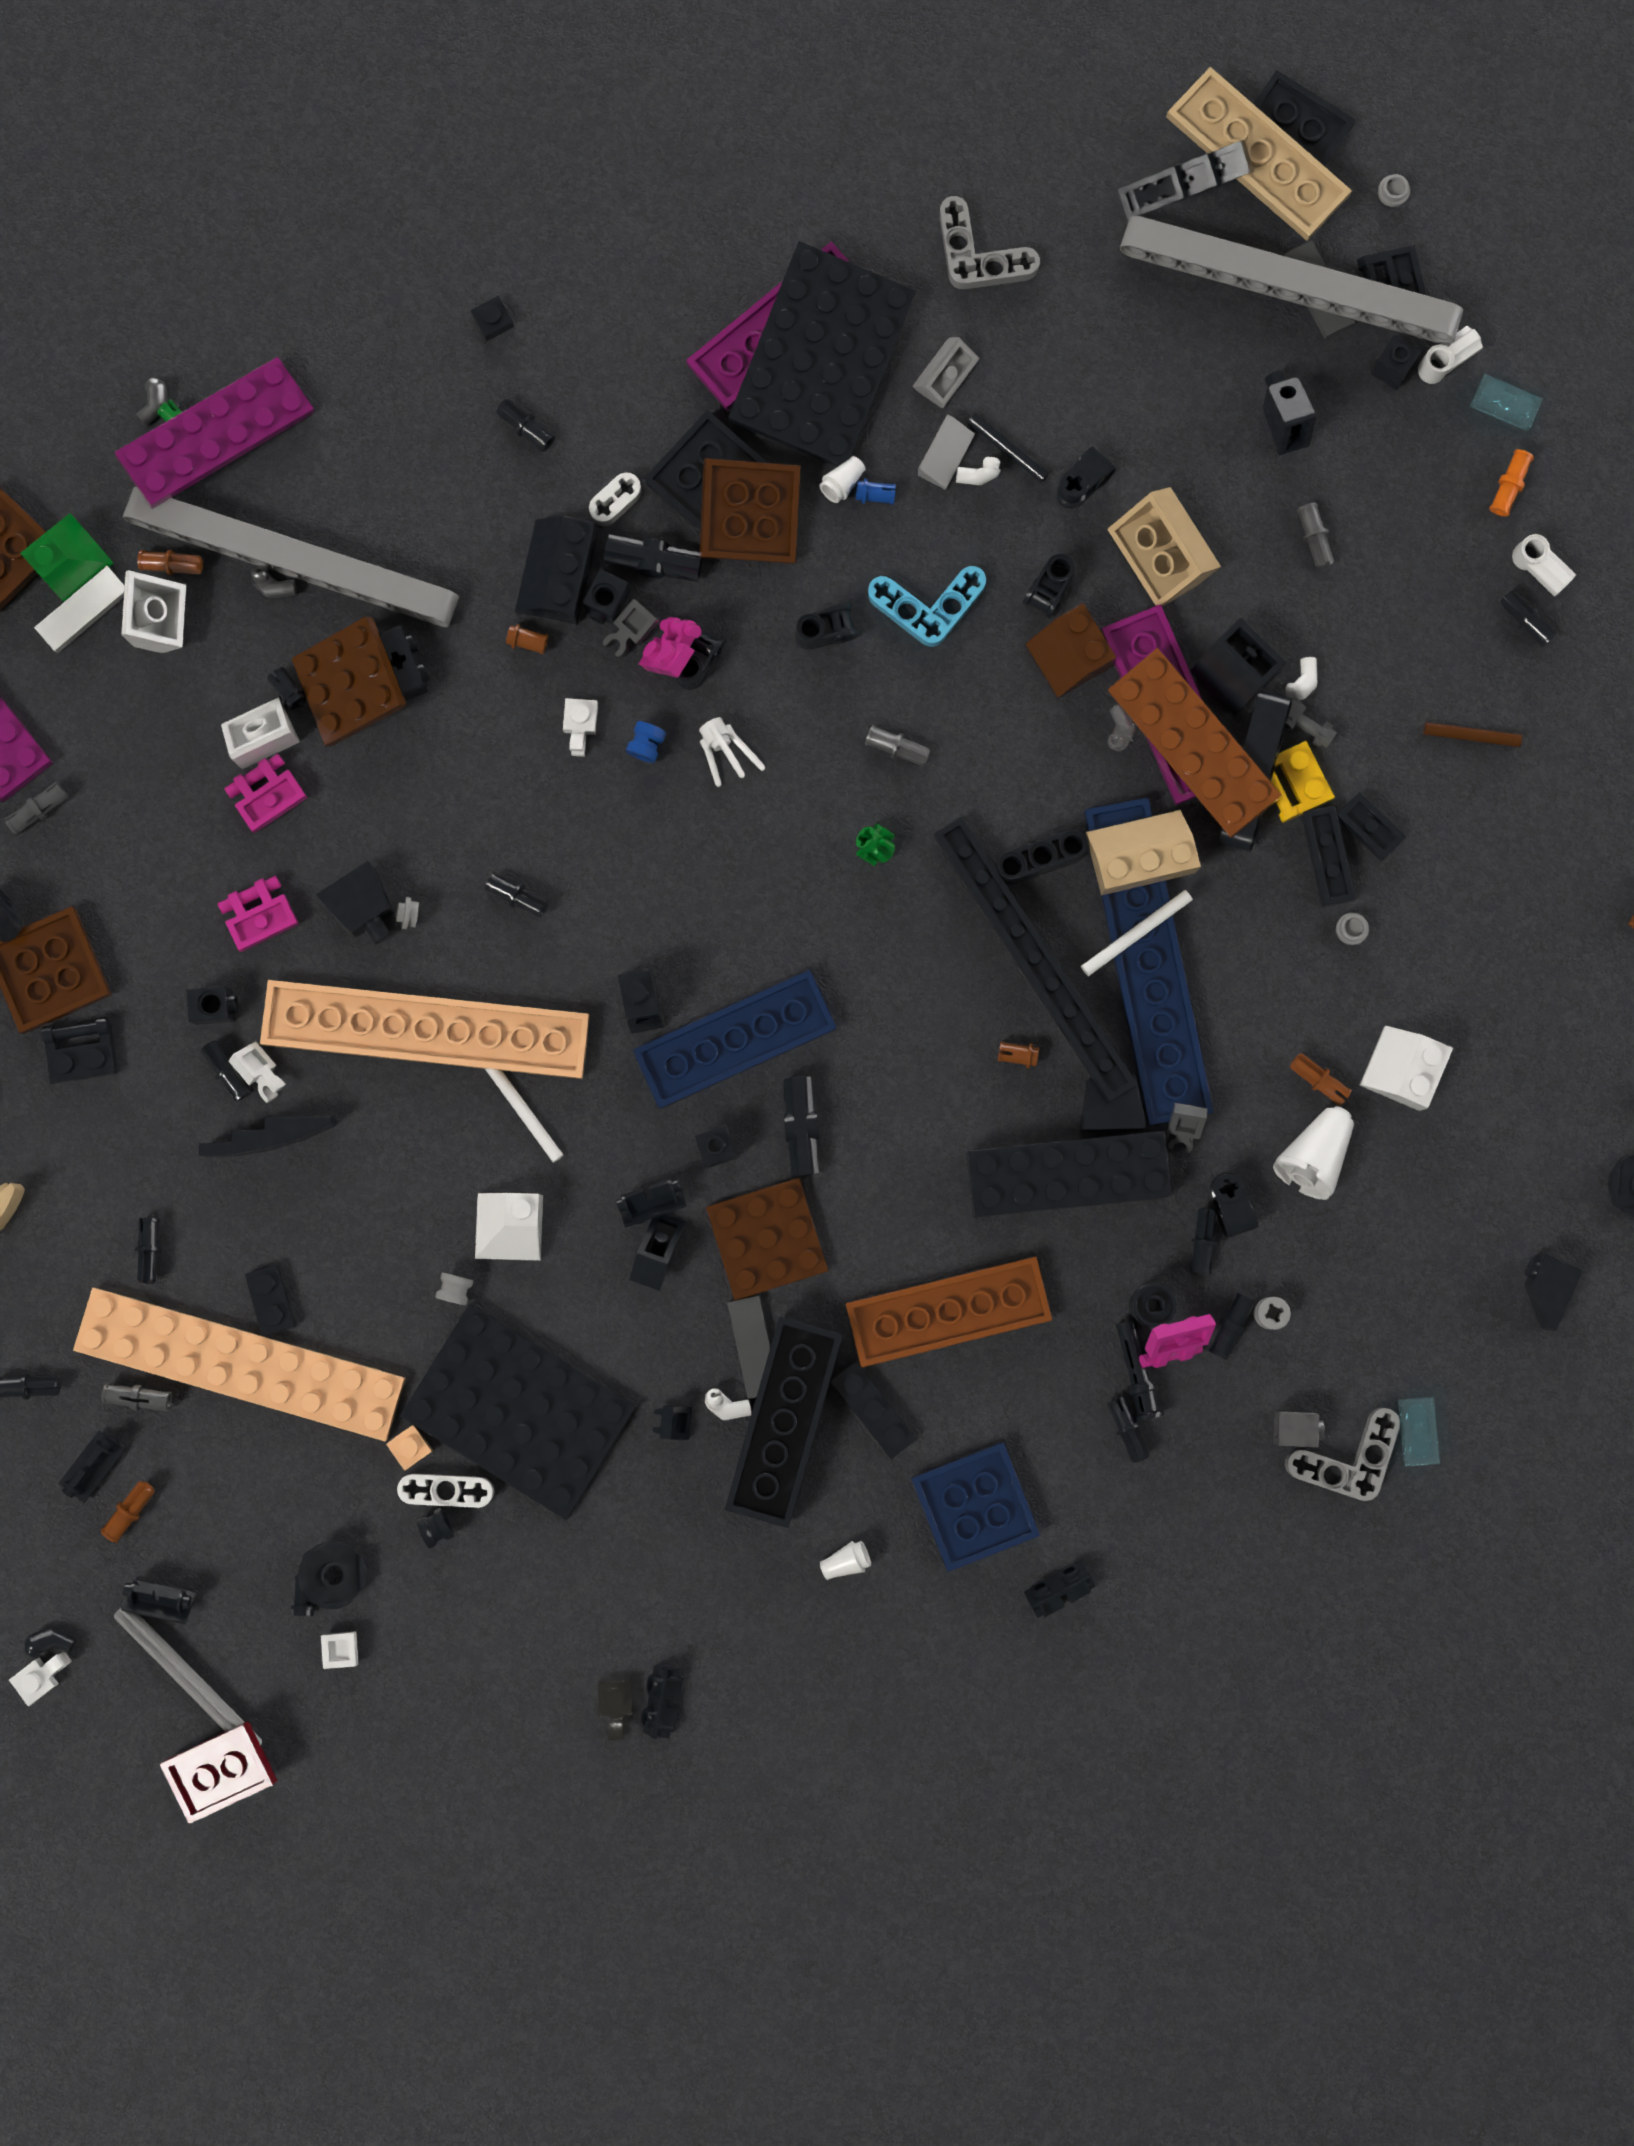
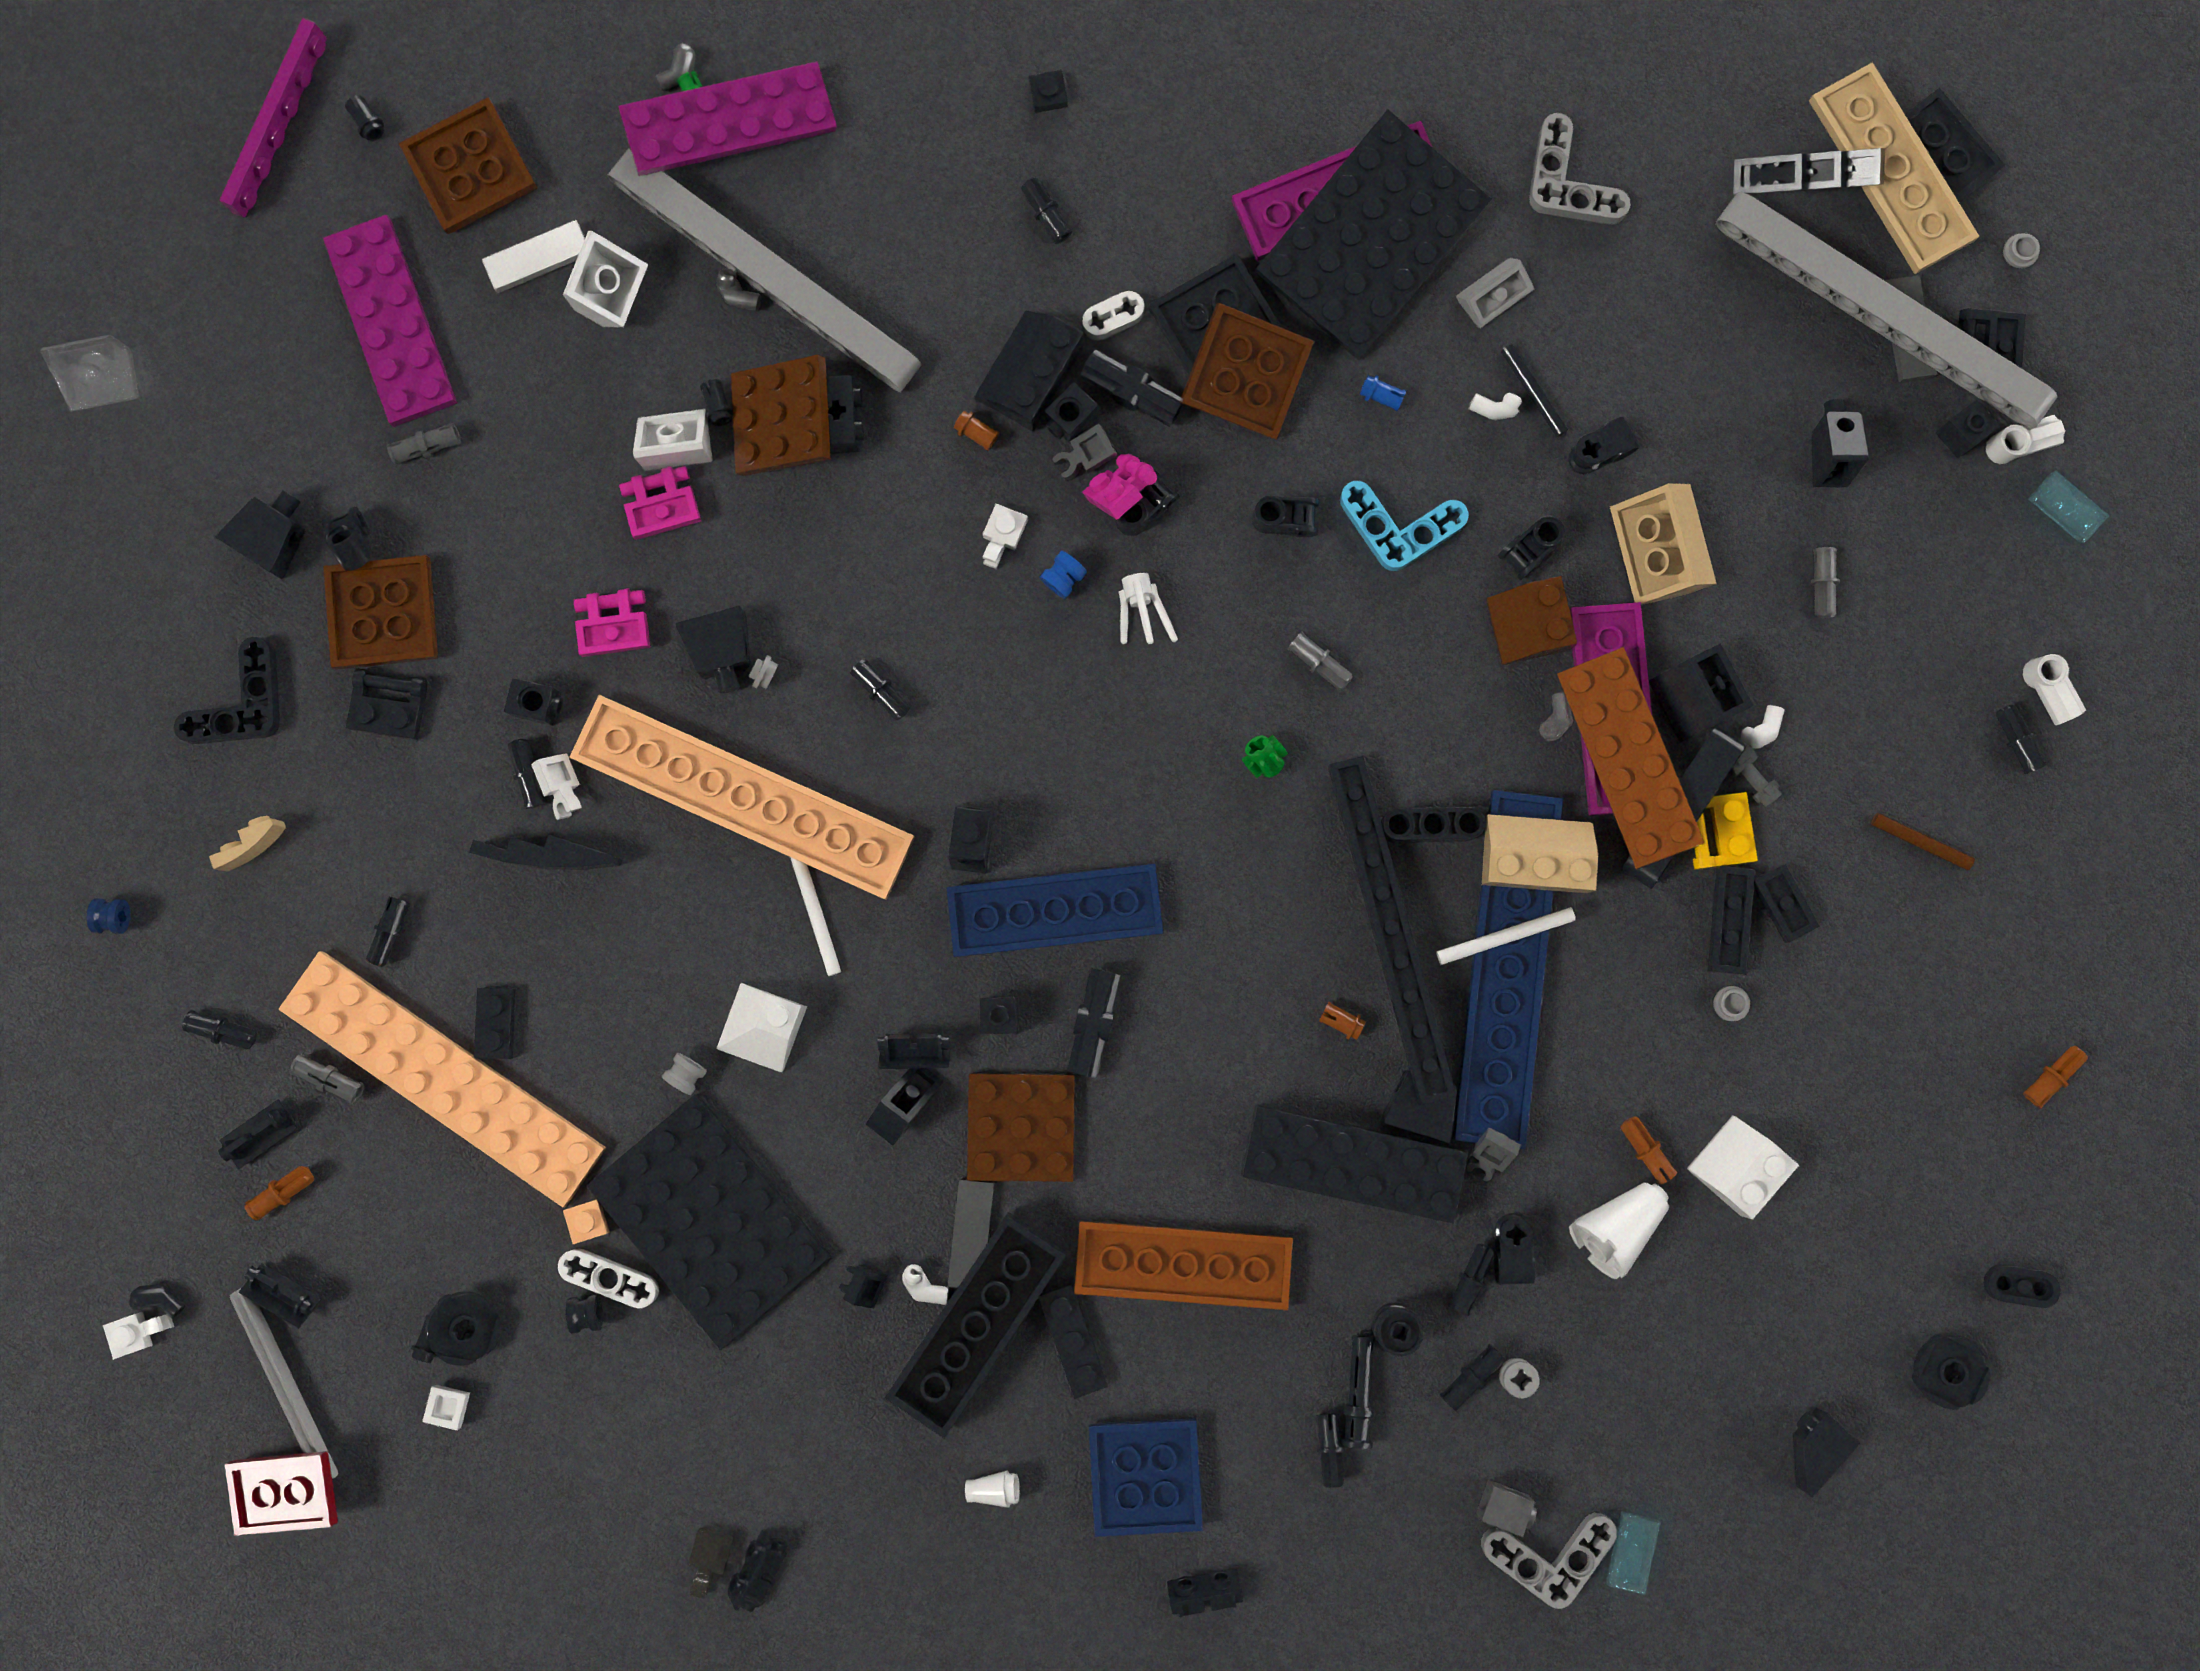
camera: 20 degrees right, 0 degrees up
green slope [20,513,114,602] -> none
dark orange axle [137,550,204,575] -> none
white cone [820,456,865,503] -> none
light grey slope [918,414,975,490] -> none
dark pink plate [1139,1314,1216,1368] -> none
orange pin [1489,449,1534,517] -> none

